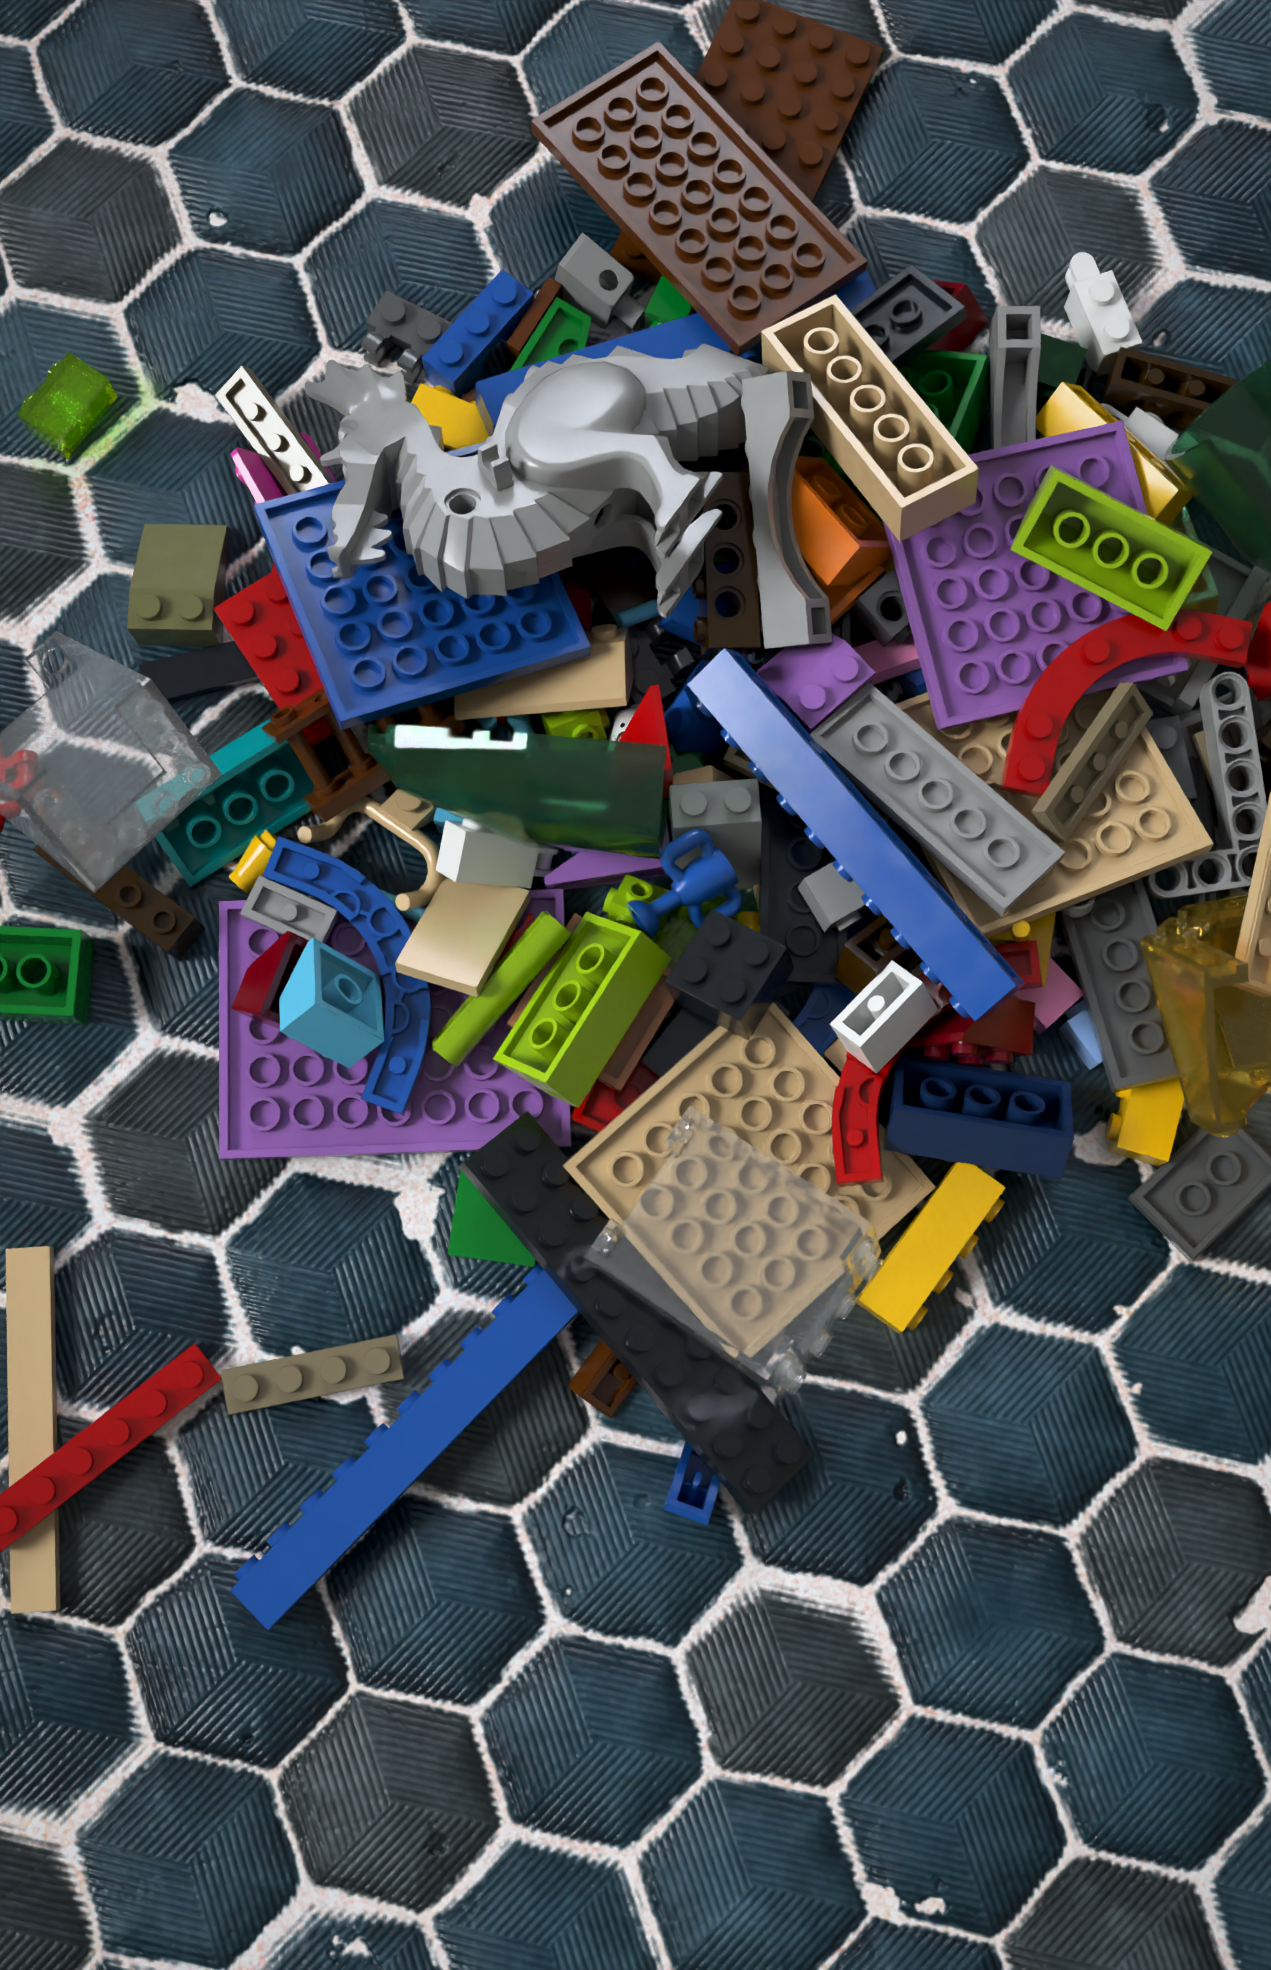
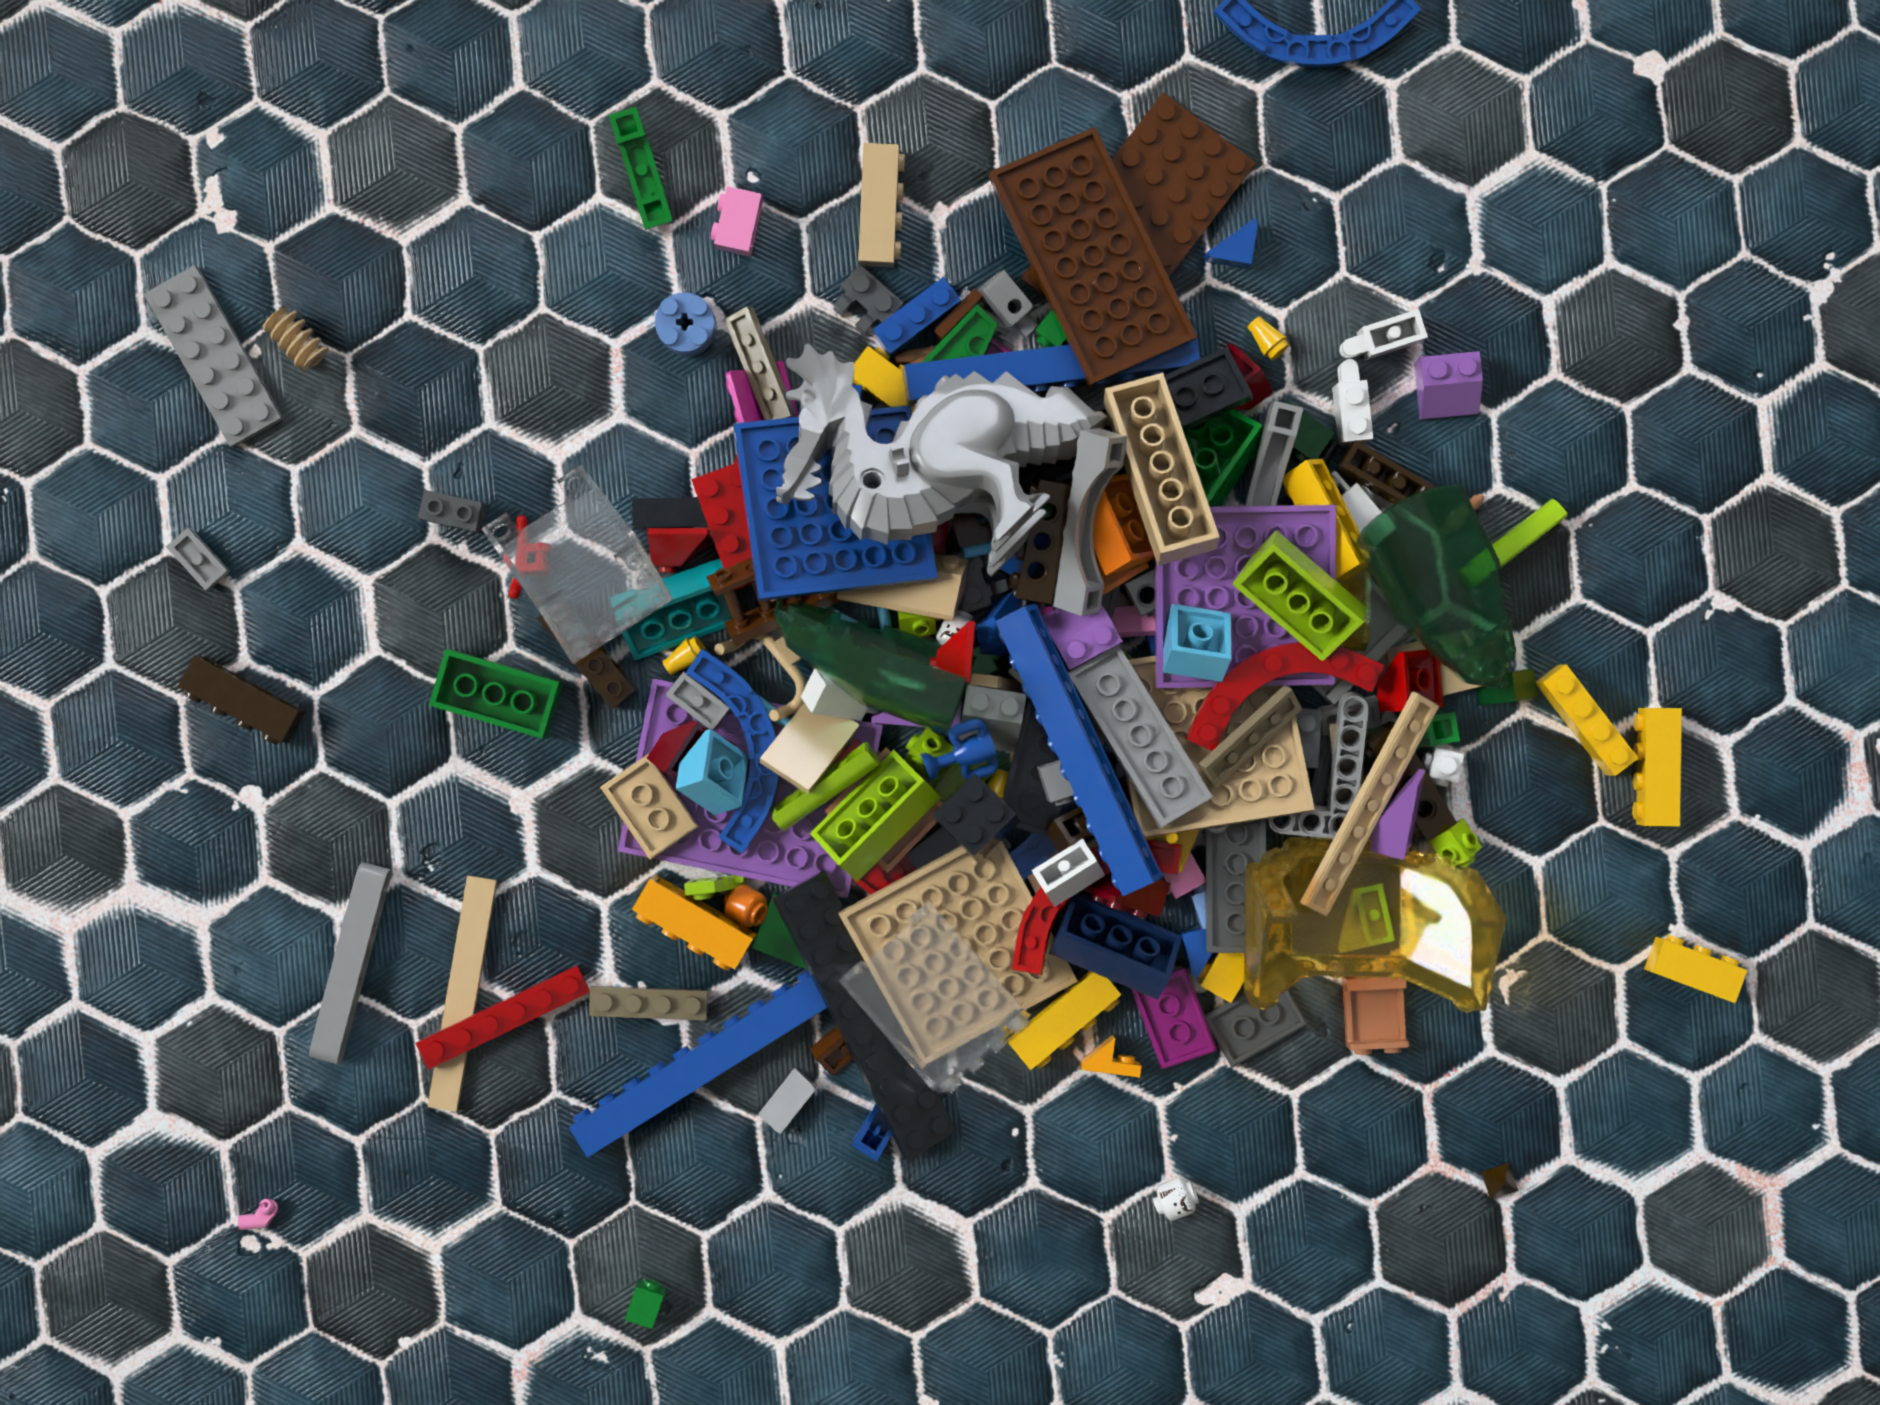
camera: 10 degrees right, 10 degrees up
clear neon green brick [17,352,117,459] -> none
olive slope [127,524,229,646] -> none
none -> tan tile [600,754,699,860]
none -> green slope [608,107,673,230]
none -> green brick [625,1278,667,1329]
none -> light orange brick [632,875,757,971]
none -> red slope [648,528,713,573]
none -> medium blue brick [655,292,717,357]
none -> lime wing [684,875,747,900]
none -> bright pink brick [711,186,764,257]
none -> orange head [724,884,768,928]
none -> light grey slope [758,1068,817,1134]
none -> tan brick [858,143,905,268]
none -> light orange slope [1080,1035,1142,1078]
none -> magenta tile [1131,967,1218,1069]
none -> white head [1153,1177,1199,1221]
none -> medium azure slope [1163,604,1231,682]
none -> blue slope [1179,927,1212,978]
none -> blue slope [1204,218,1258,269]
none -> yellow cone [1247,316,1289,360]
none -> white brick [1339,309,1428,360]
none -> medium lavender slope [1414,351,1483,420]

